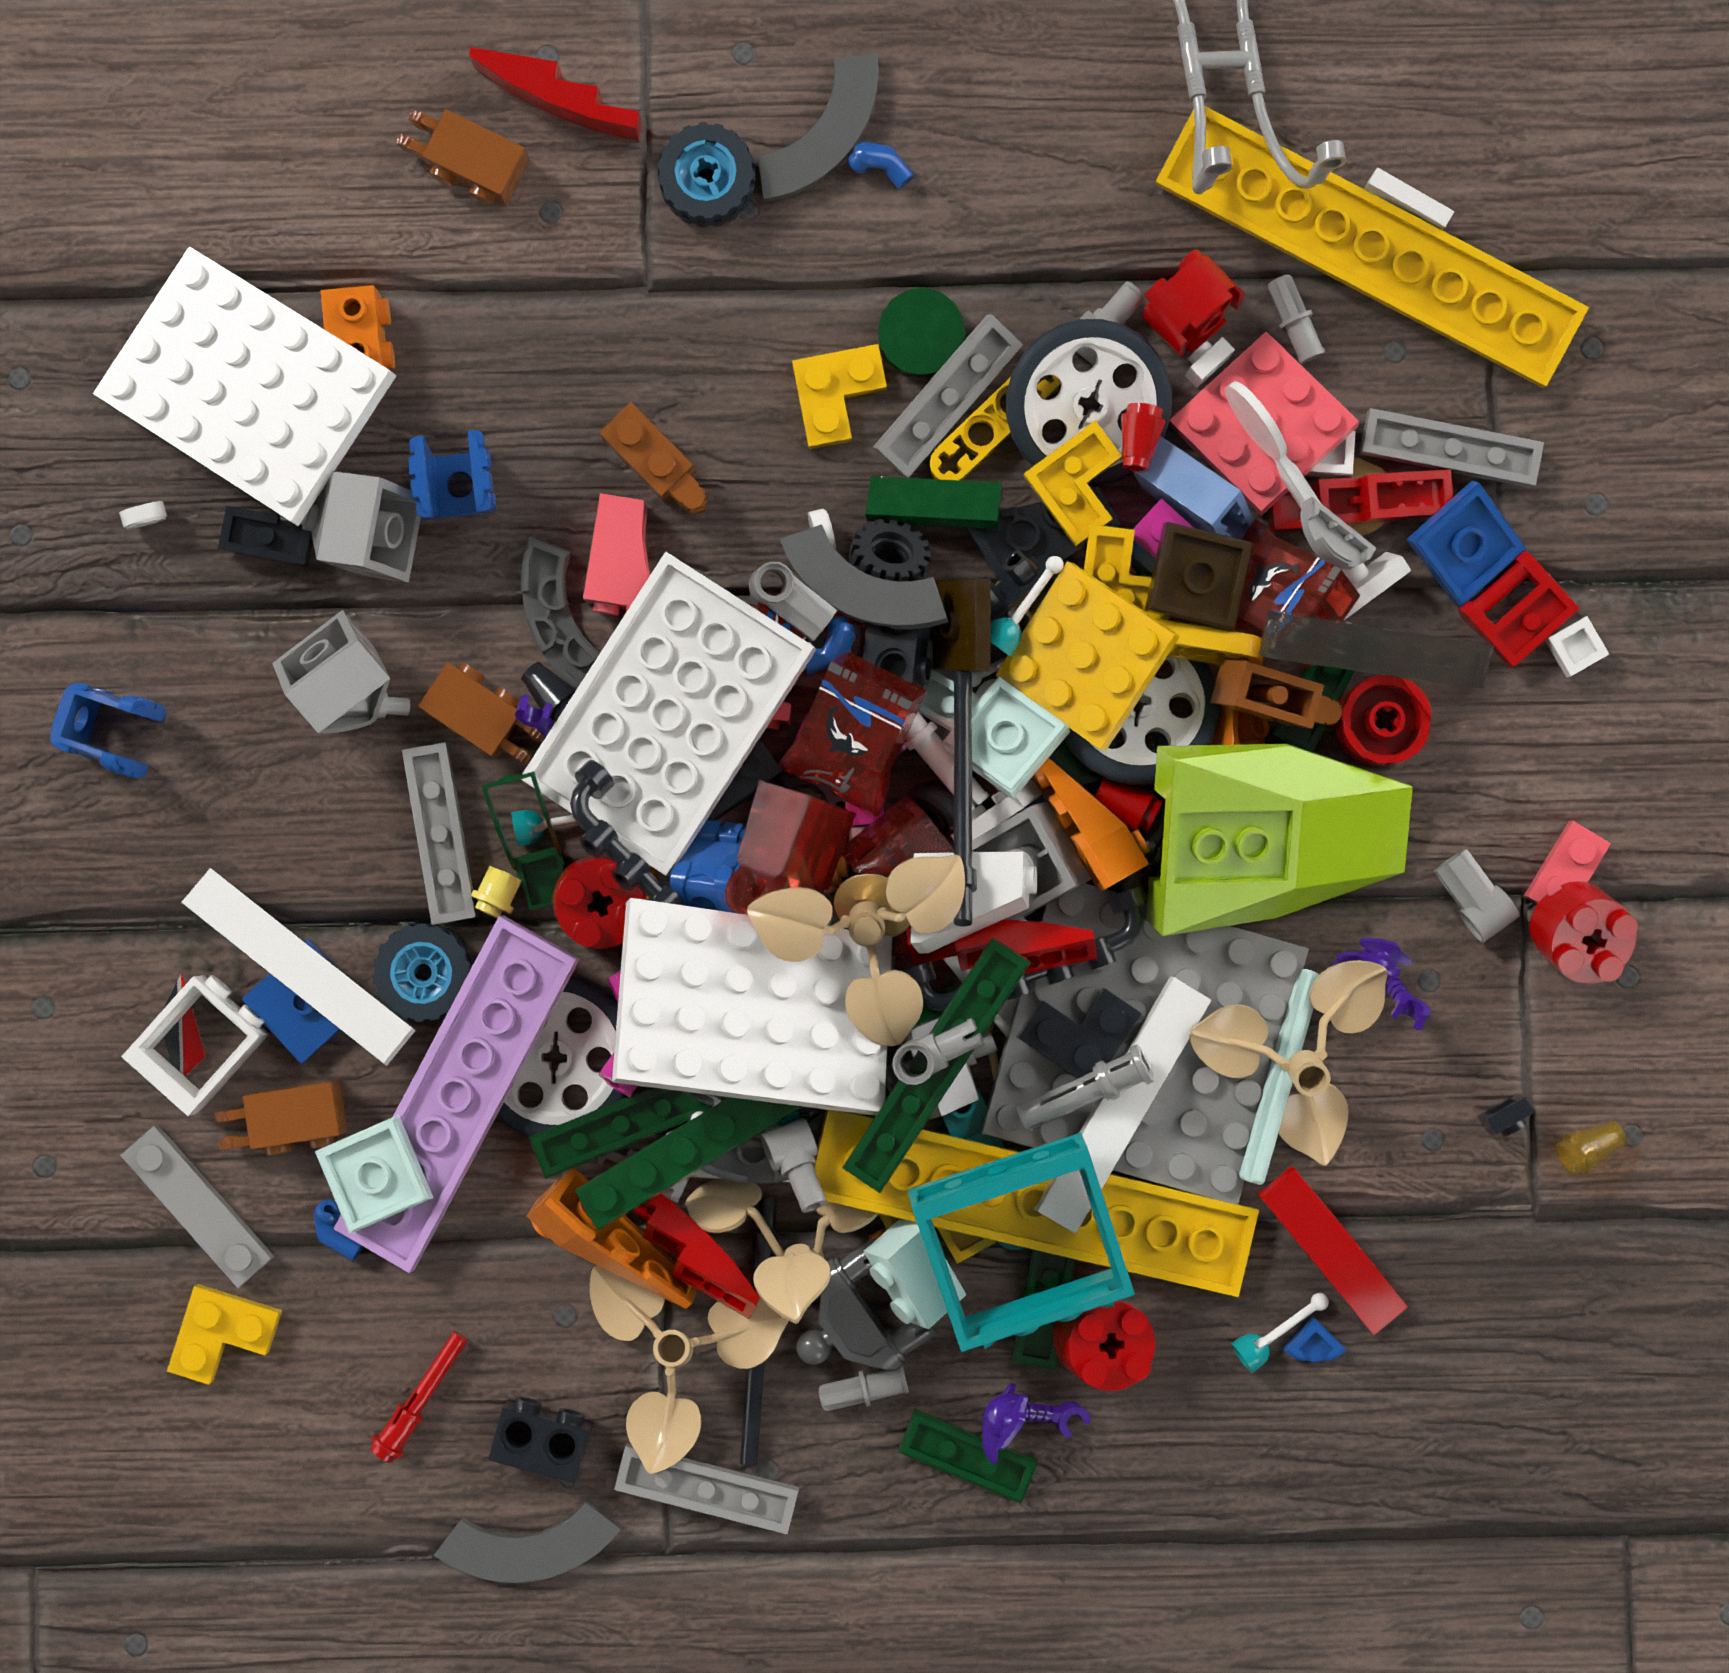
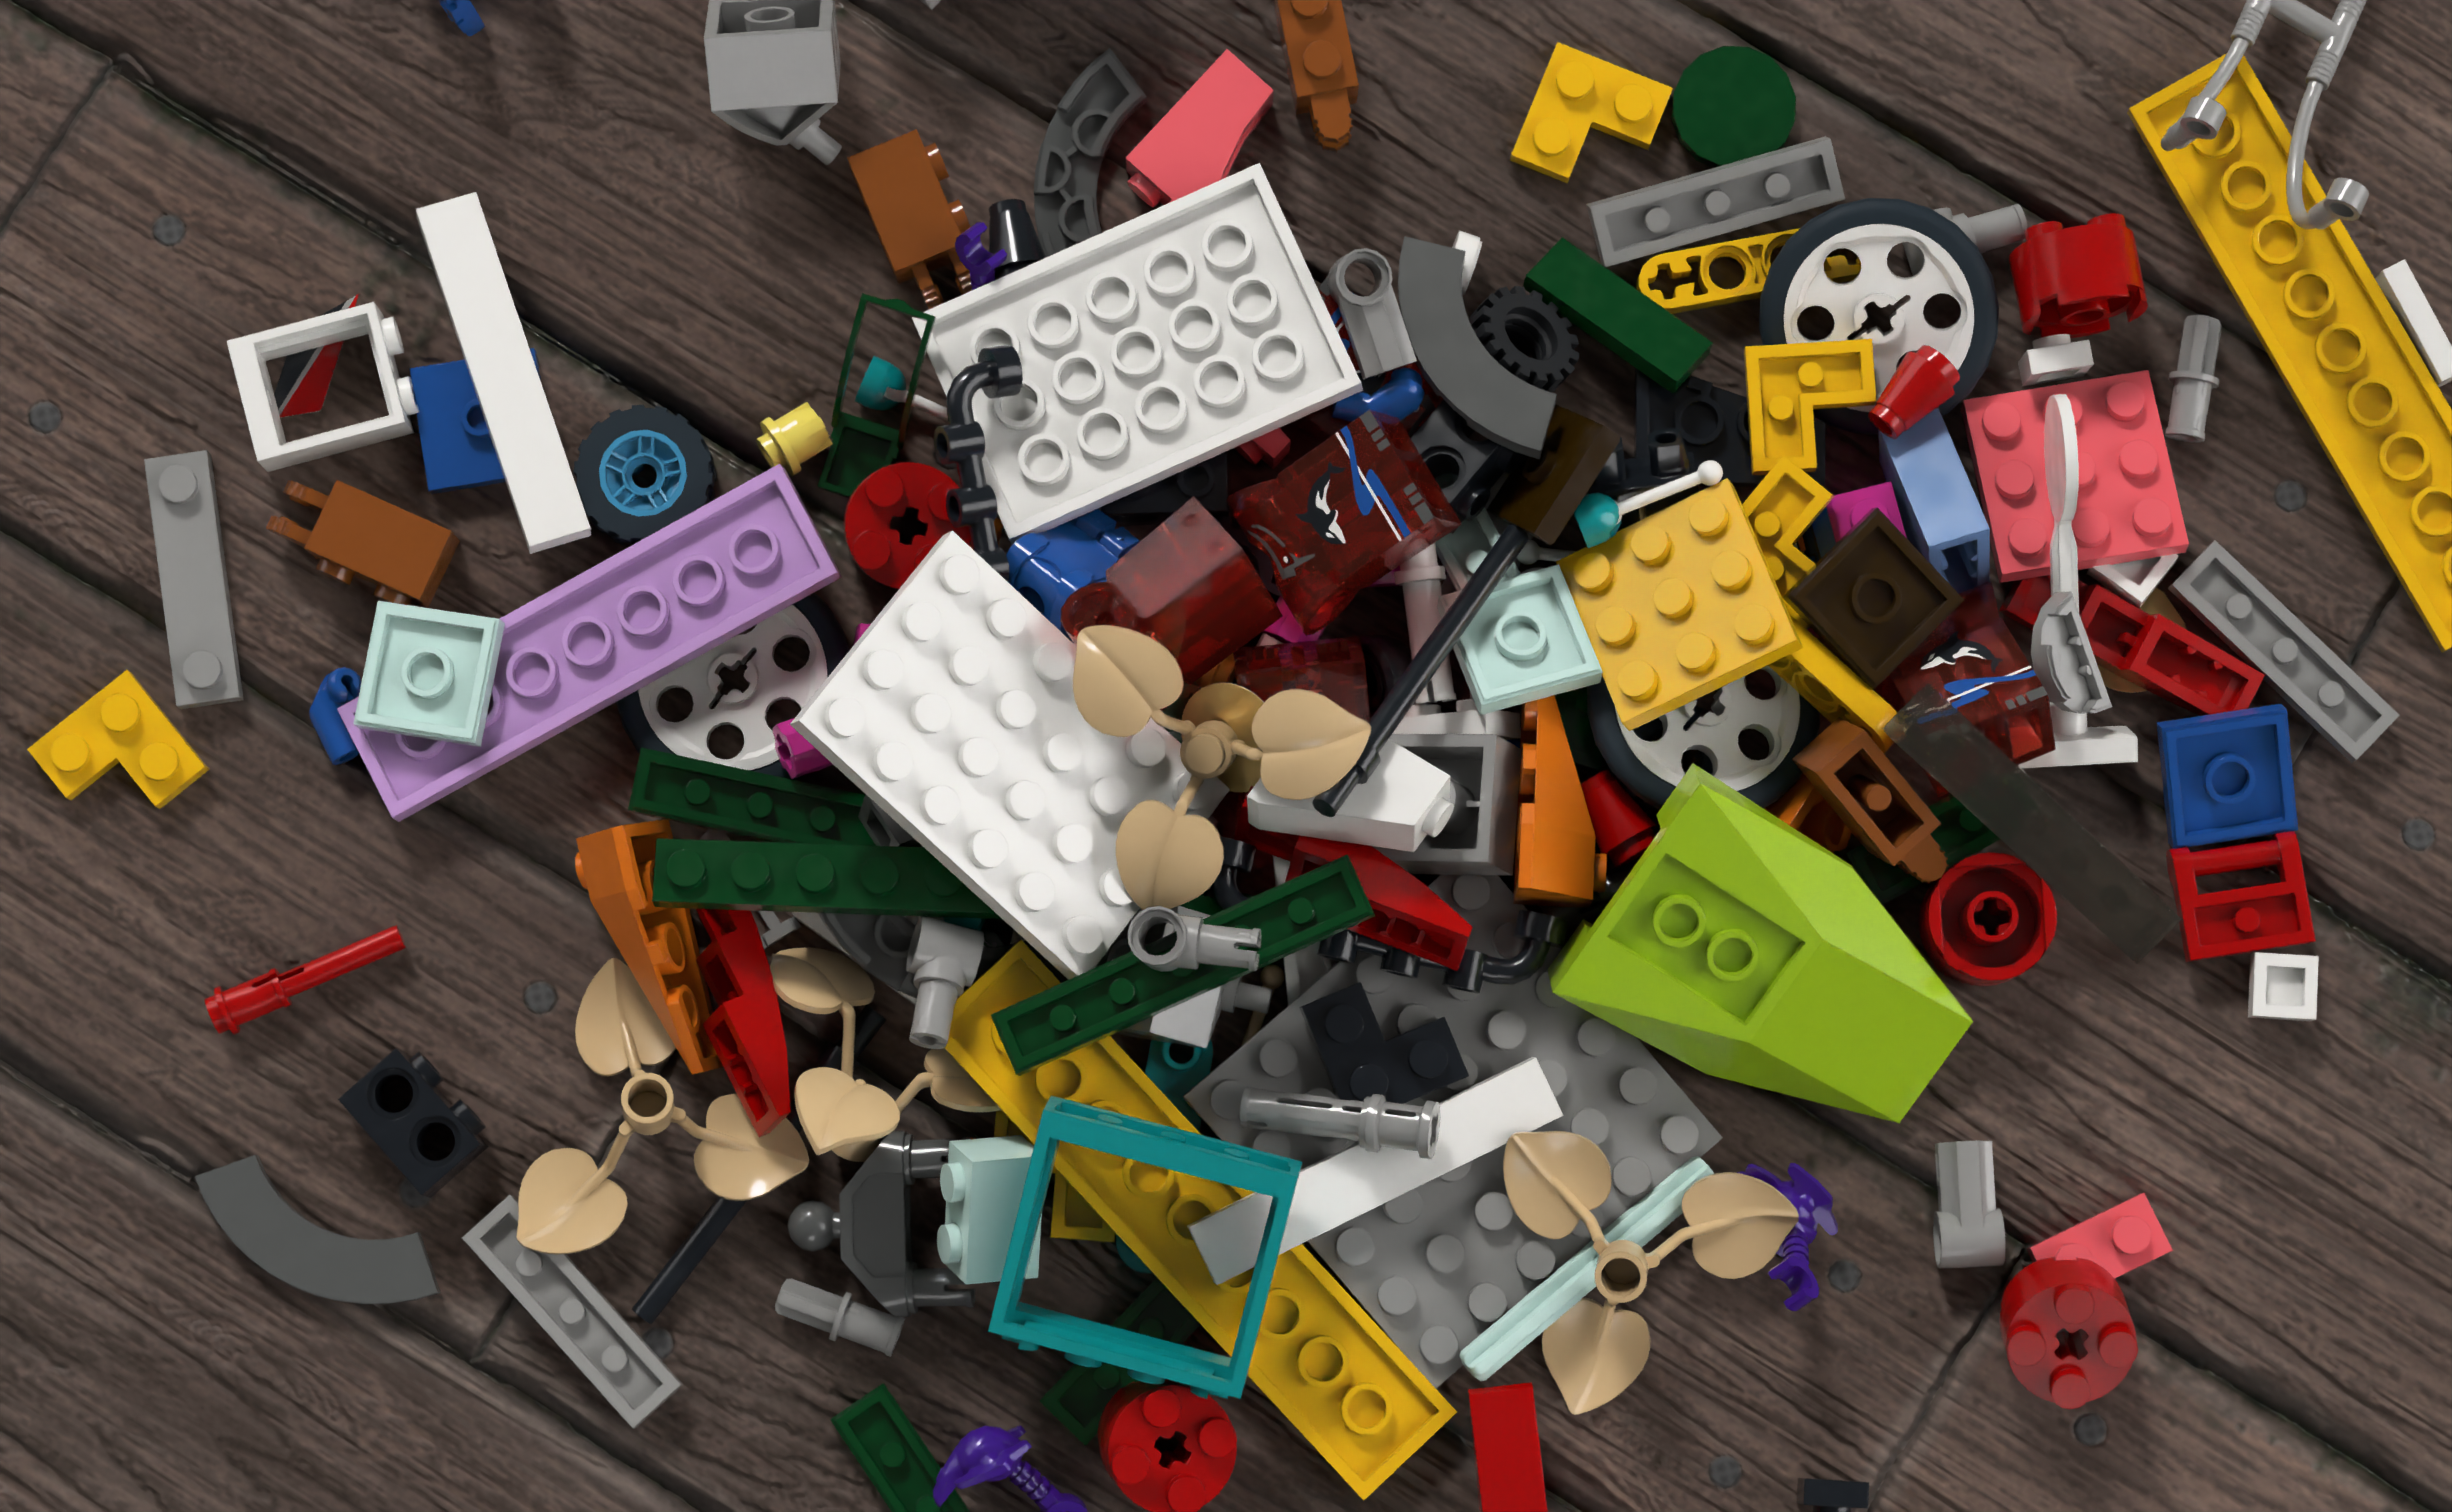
camera: 30 degrees right, 5 degrees down
light grey plate [402,742,478,925] -> none

